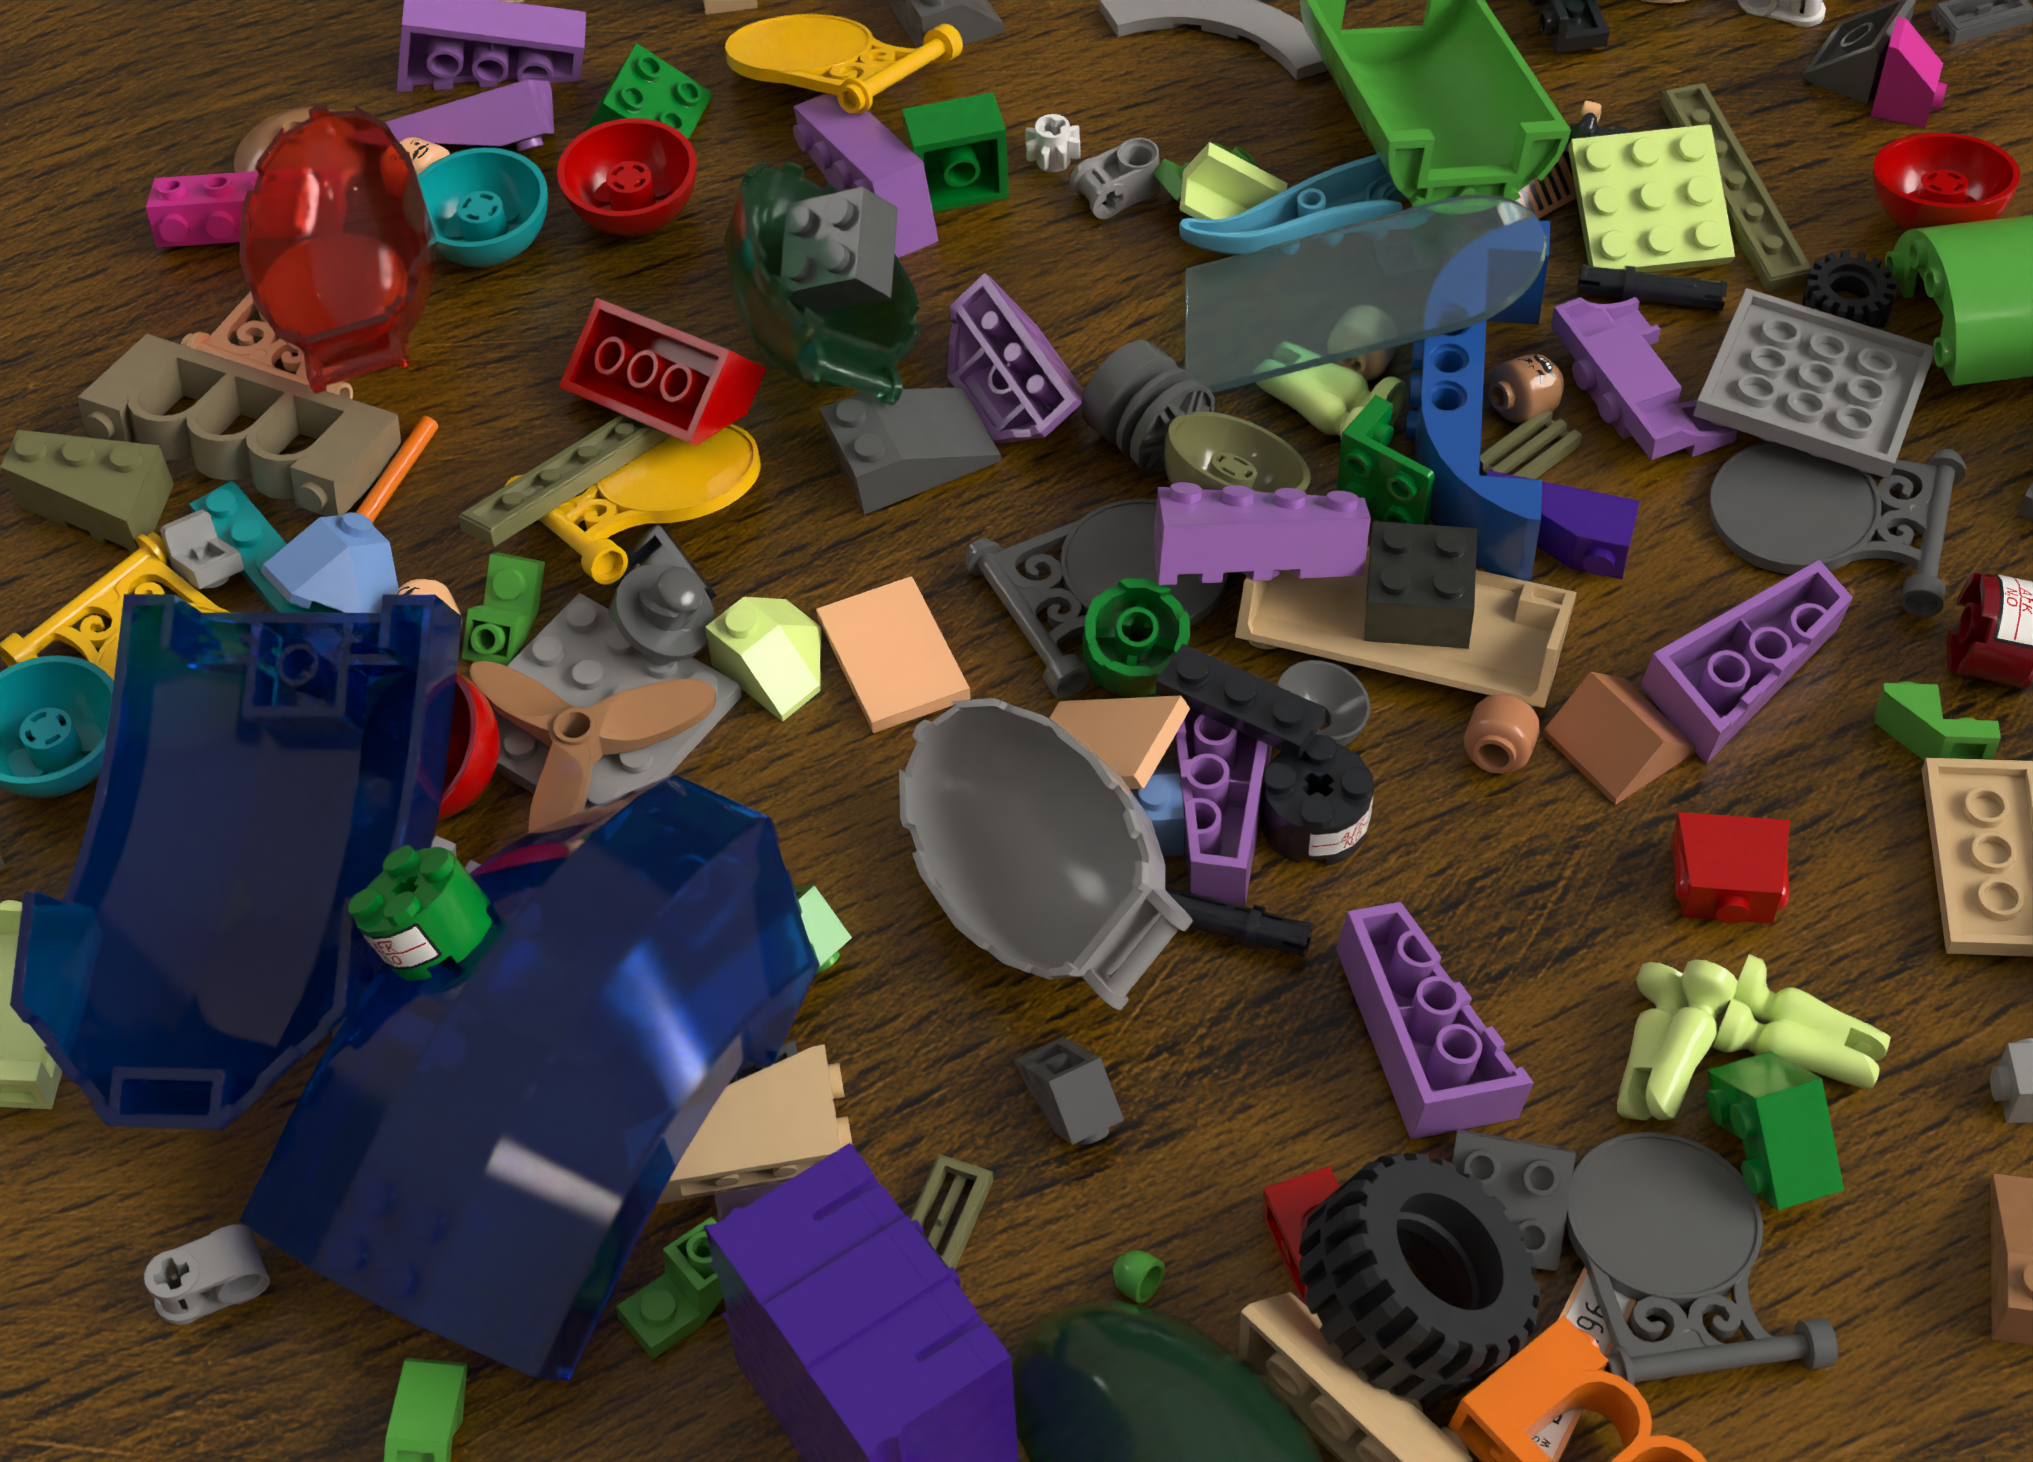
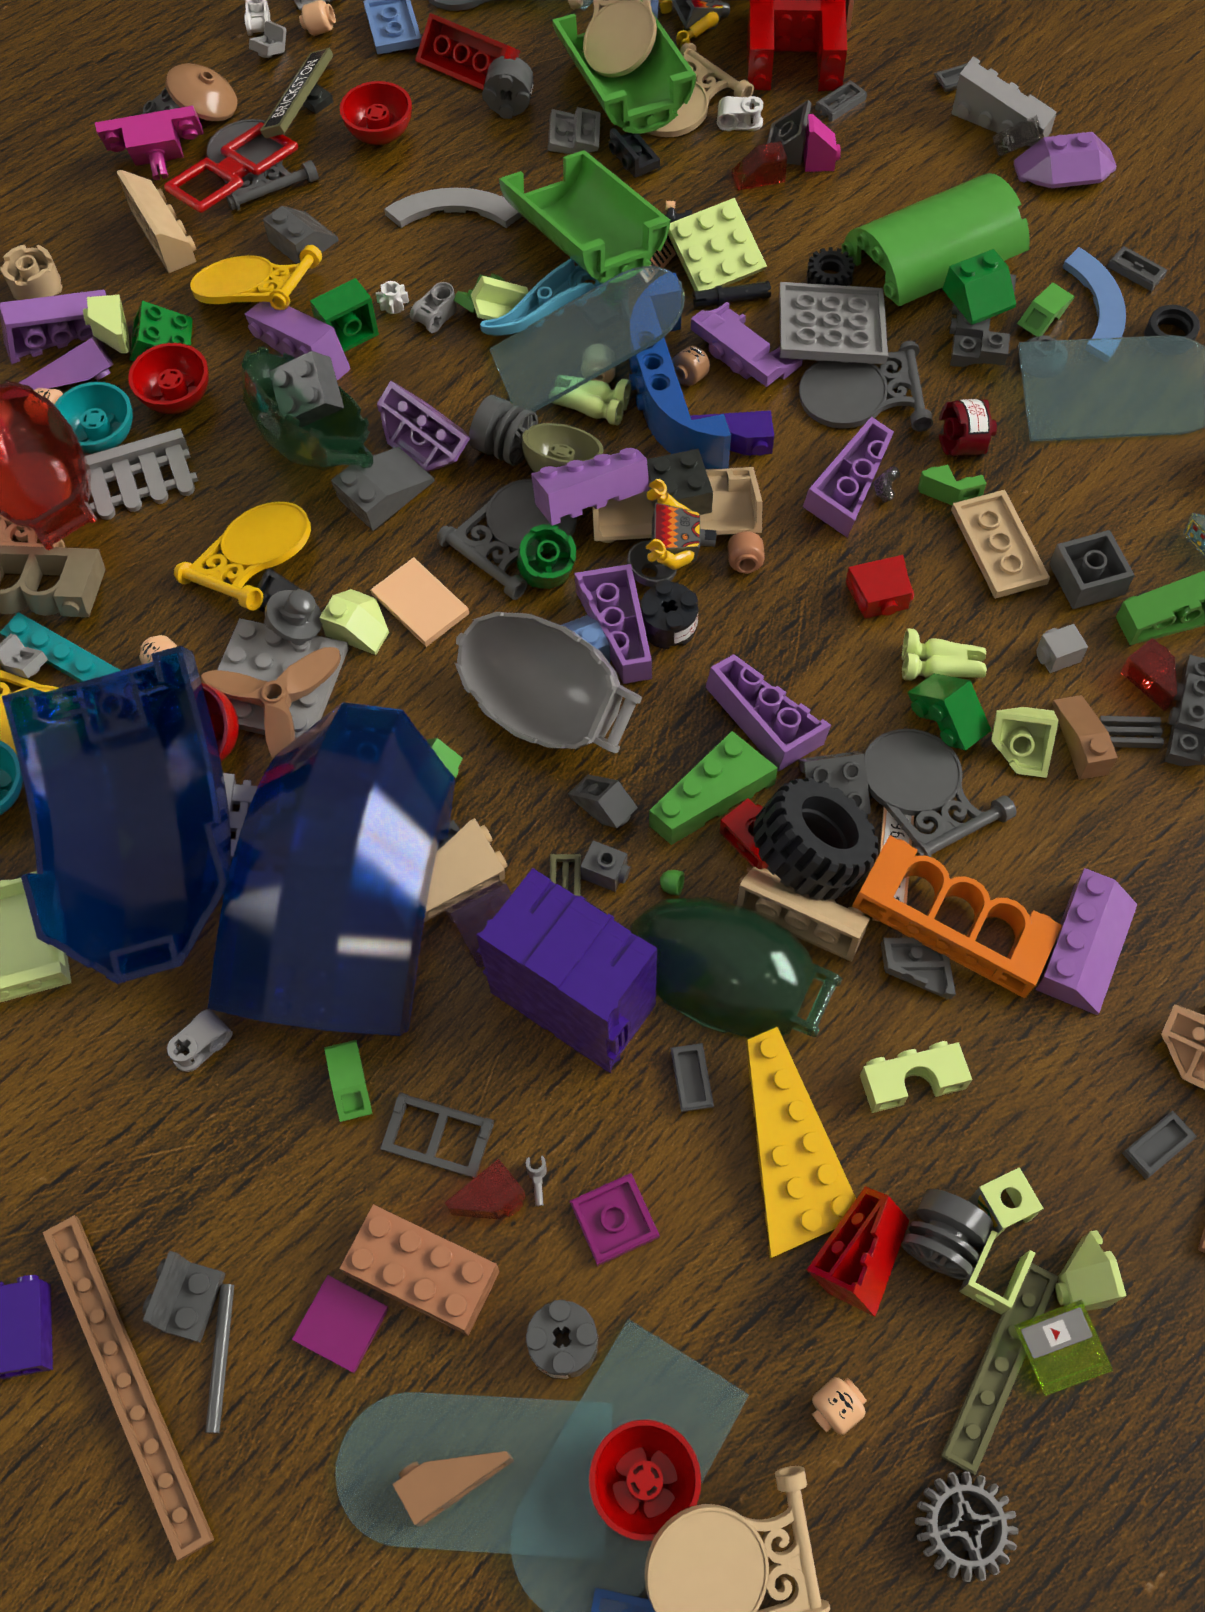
camera: 20 degrees left, 10 degrees up
medium blue slope [261,512,399,627] -> none
green brick [348,845,492,981] -> none
orange bar [355,416,439,524] -> none
olive tile [458,414,672,547] -> none
bright green slope [462,552,545,666] -> none
red slope [559,297,767,446] -> none
bright green slope [616,1216,723,1360] -> none
light nougat tile [1050,696,1190,789] -> none
black plate [1156,644,1326,758] -> none
black pin [1165,887,1314,958] -> none
green bracket [1337,395,1434,525] -> none
olive tile [1479,410,1582,479] -> none
nougat slope [1543,672,1696,805] -> none
yellowish green piece [1617,959,1738,1120] -> none
olive tile [1660,83,1812,293] -> none
red piece [1873,133,2020,231] -> none
none -> light grey fence [74,428,198,520]
none -> yellowish green slope [83,295,130,353]
none -> dark grey brick [580,840,631,892]
none -> torso [645,479,716,570]
none -> bright green wedge [649,731,778,845]
none -> clear red slope [732,141,788,190]
none -> clear smoke arm [874,466,900,503]
none -> yellowish green slope [991,707,1059,778]

